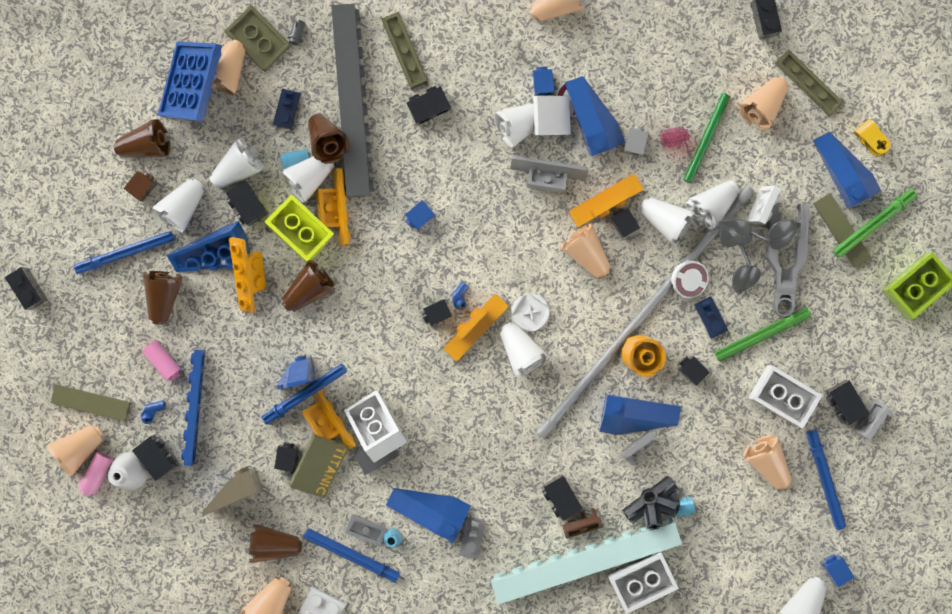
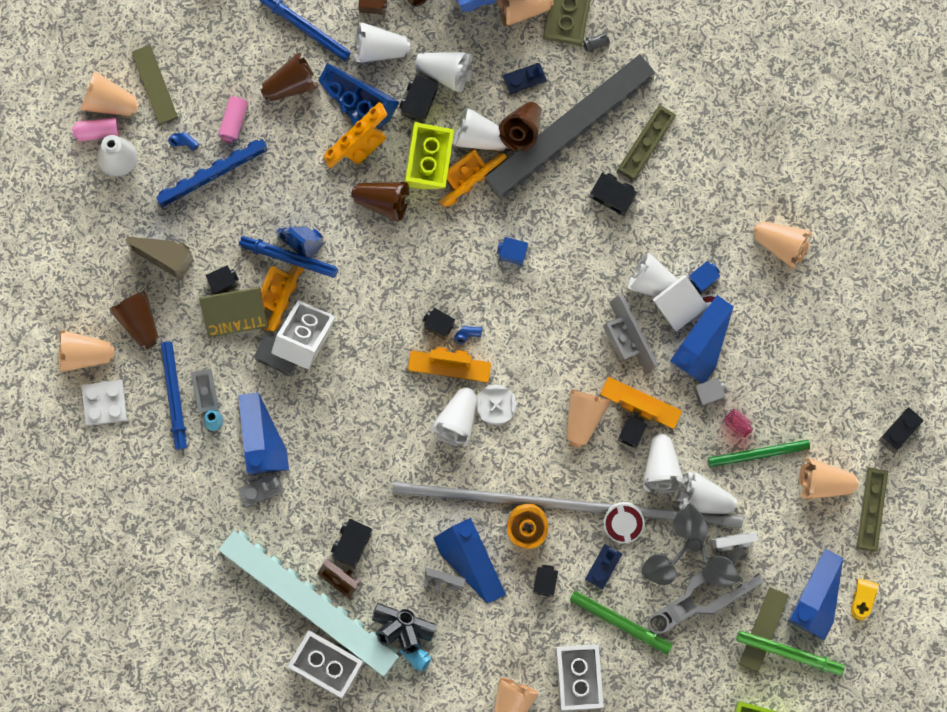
camera: 50 degrees right, 10 degrees down
black brick [132,435,177,481] -> none
medium azure cone [280,149,309,169] -> none

